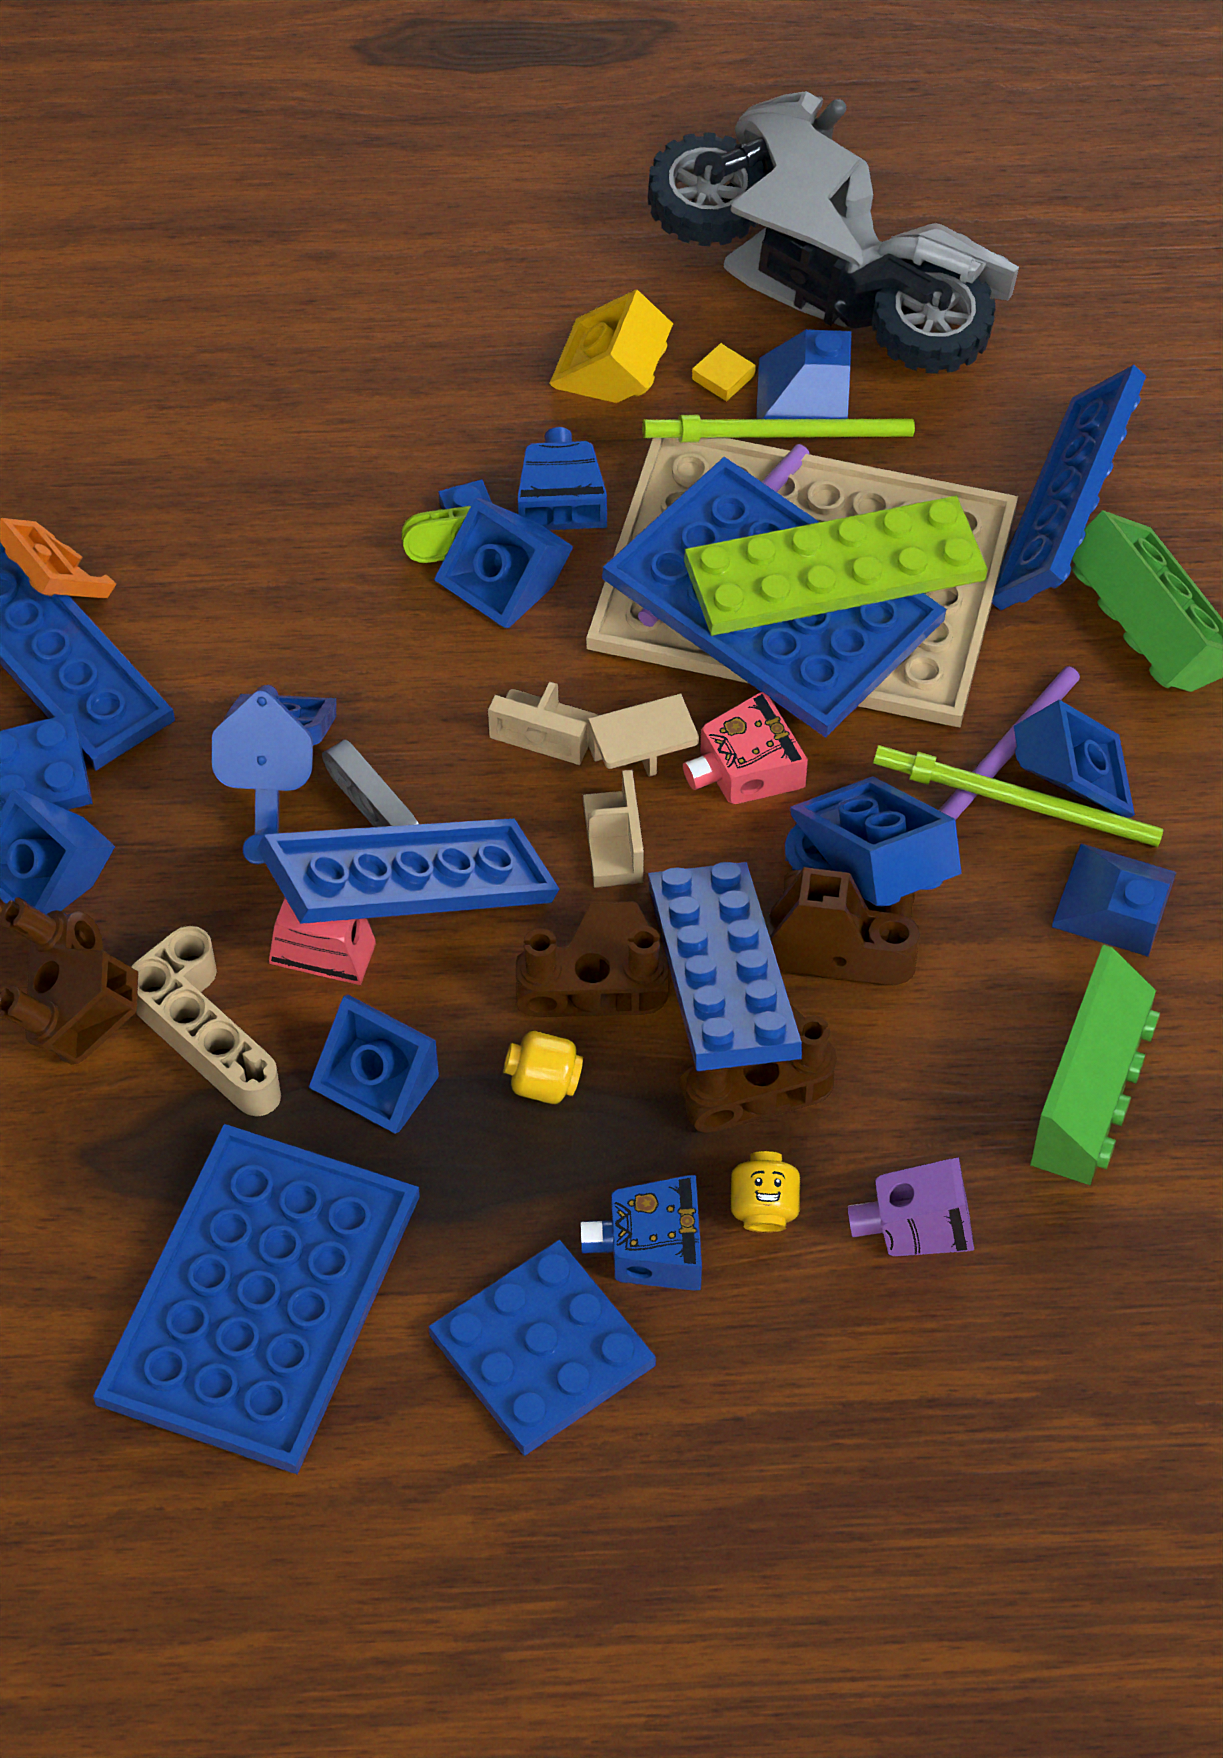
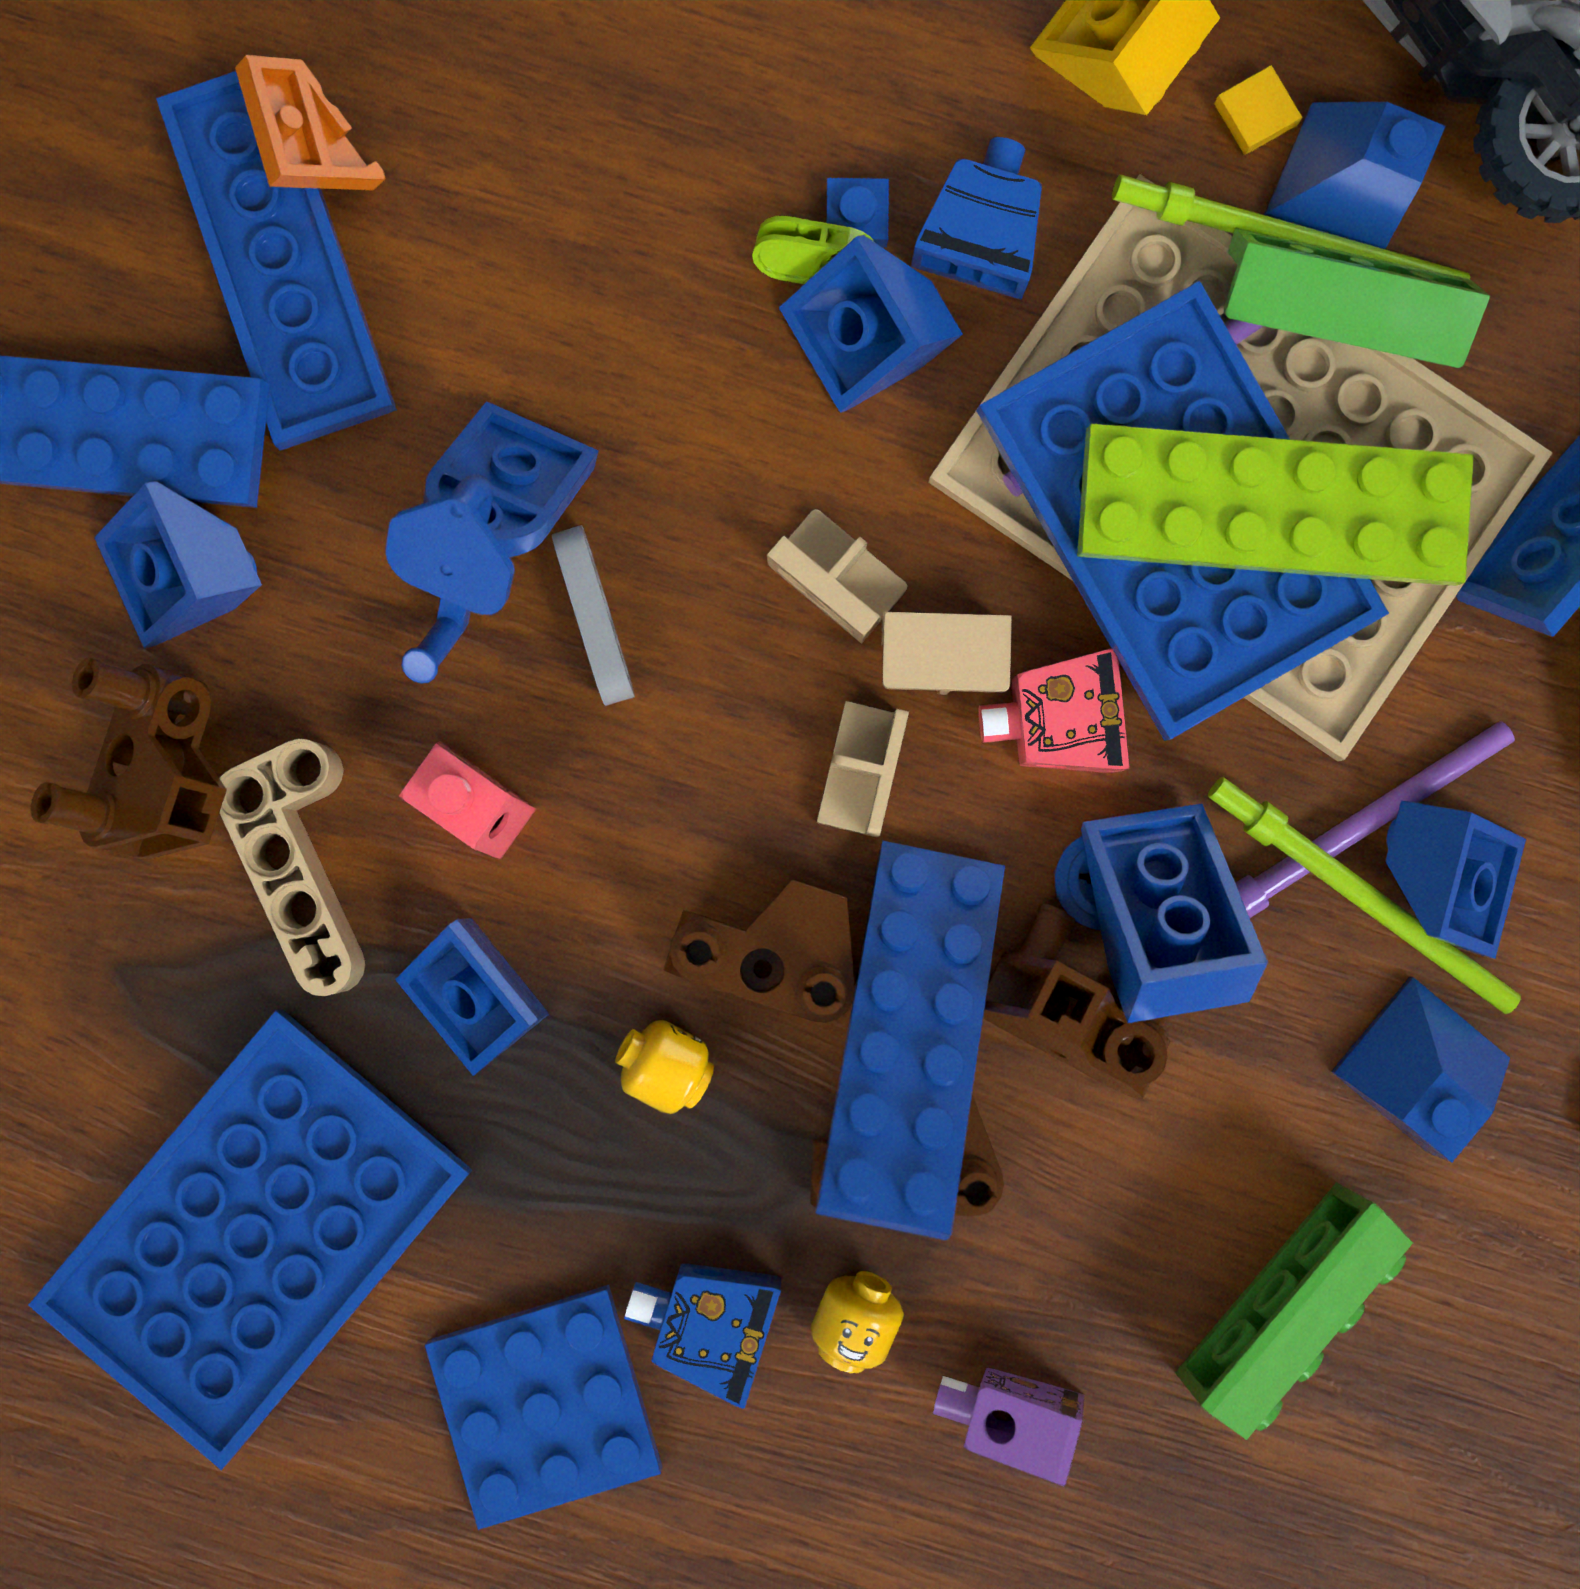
camera: 20 degrees right, 30 degrees up
blue plate [257,818,559,924] -> none
none -> bright green panel [1223,228,1490,368]

